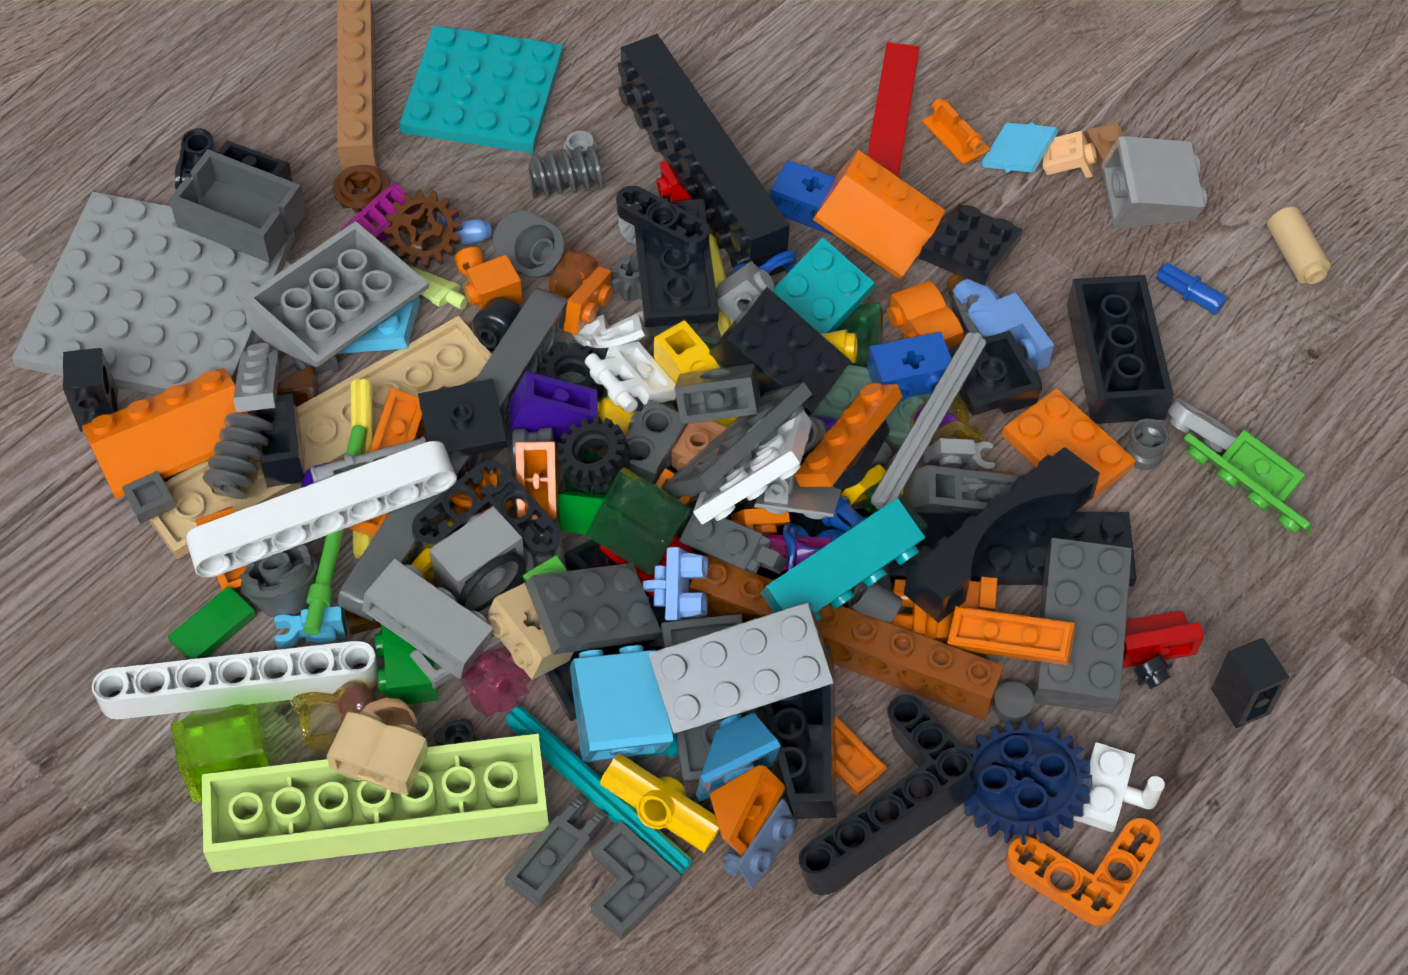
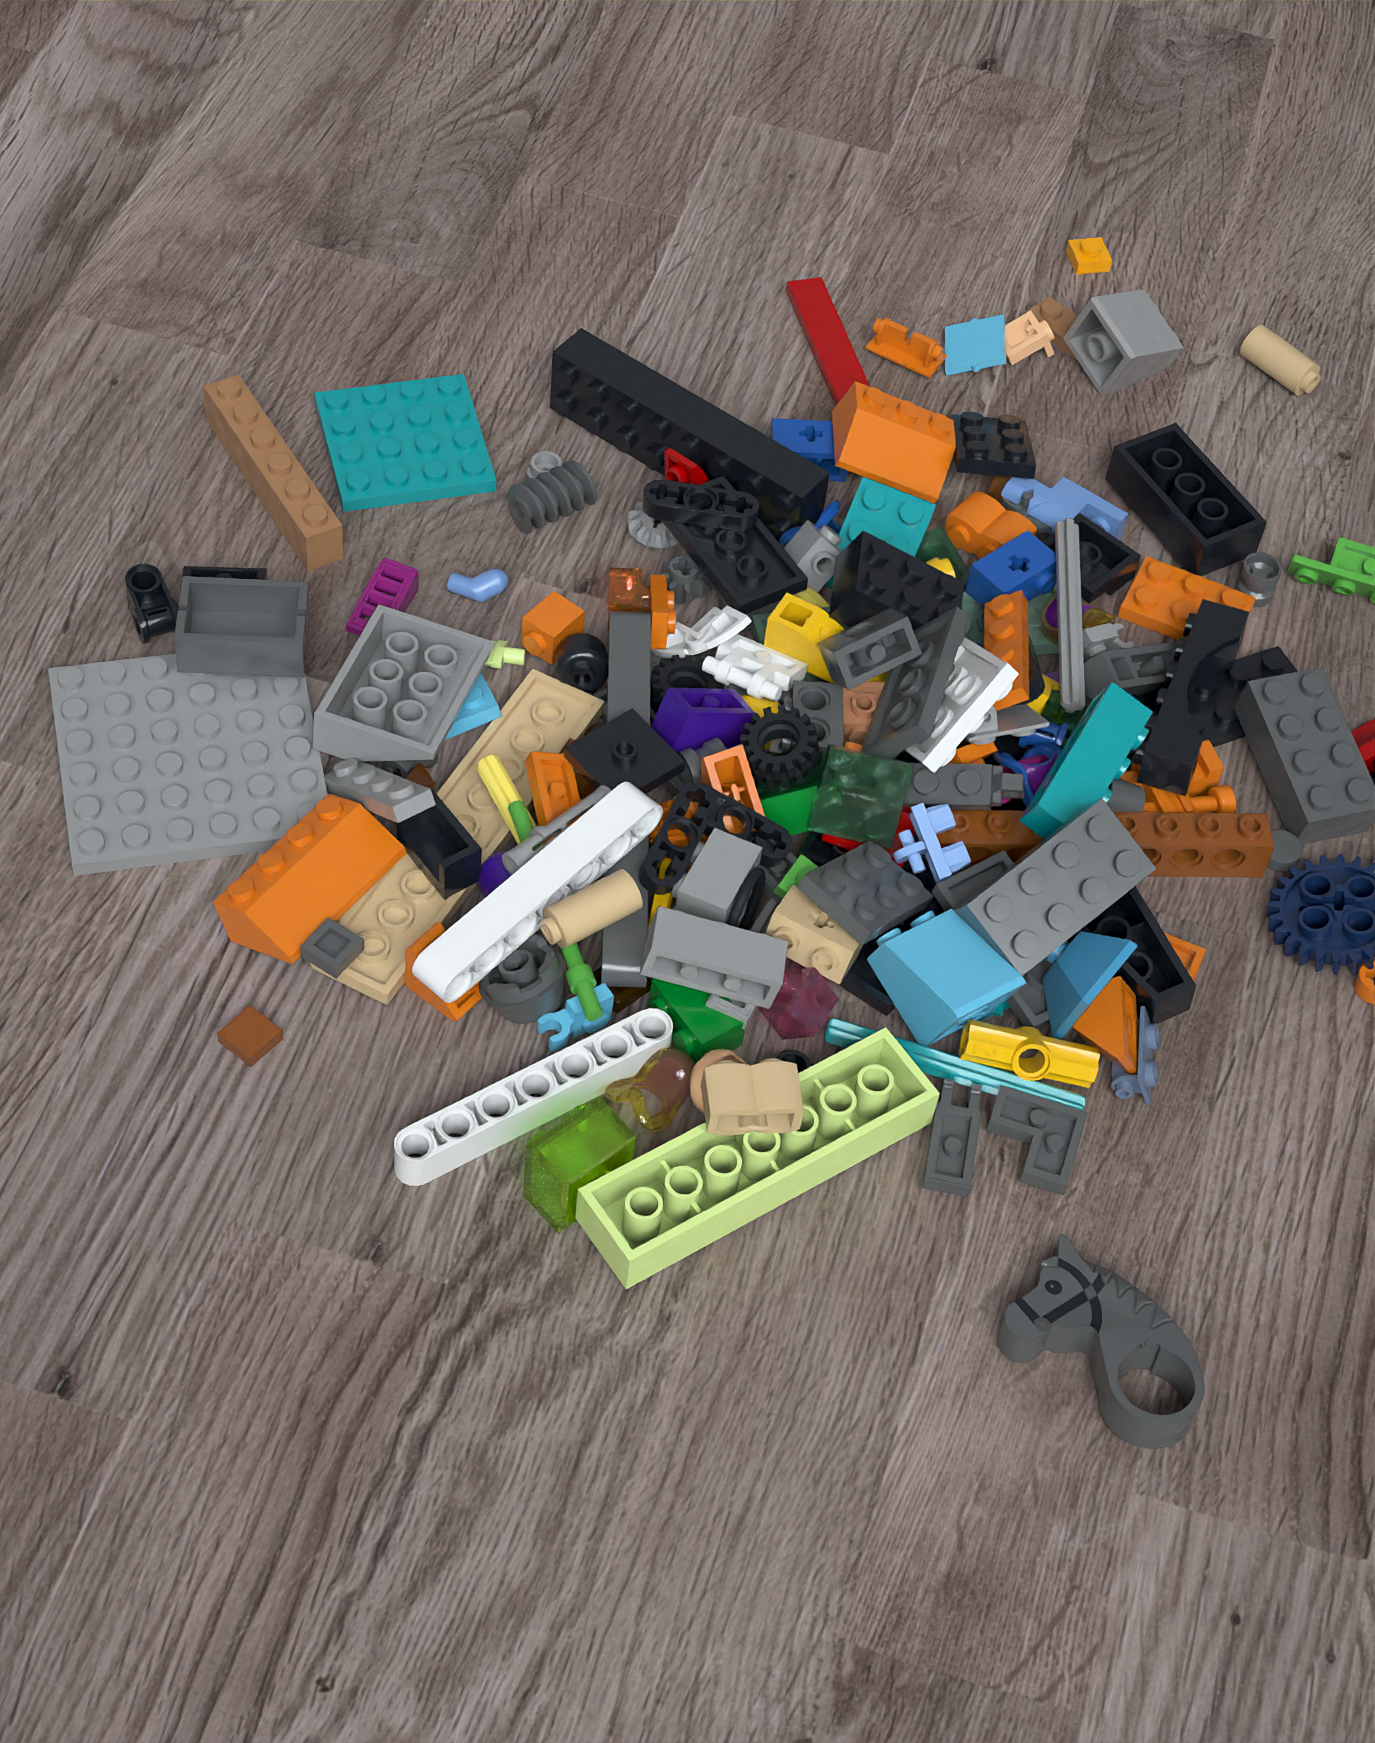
camera: 30 degrees left, 5 degrees down
black brick [63,348,118,432] -> none
green tile [167,586,256,660] -> none
dark grey piece [202,413,275,499] -> none
reddish brown gear [333,165,389,213] -> none
reddish brown gear [384,189,463,269] -> none
orange hinge [454,247,485,277] -> none
dark grey piece [493,210,568,278] -> none
black beam [799,694,978,895] -> none
orange tile [947,606,1076,666] -> none
blue axle [1156,263,1228,316] -> none
light grey plate [1167,398,1239,453] -> none
none -> dark orange tile [217,1005,283,1067]
none -> tan brick [540,869,643,949]
none -> light orange plate [1066,237,1112,275]

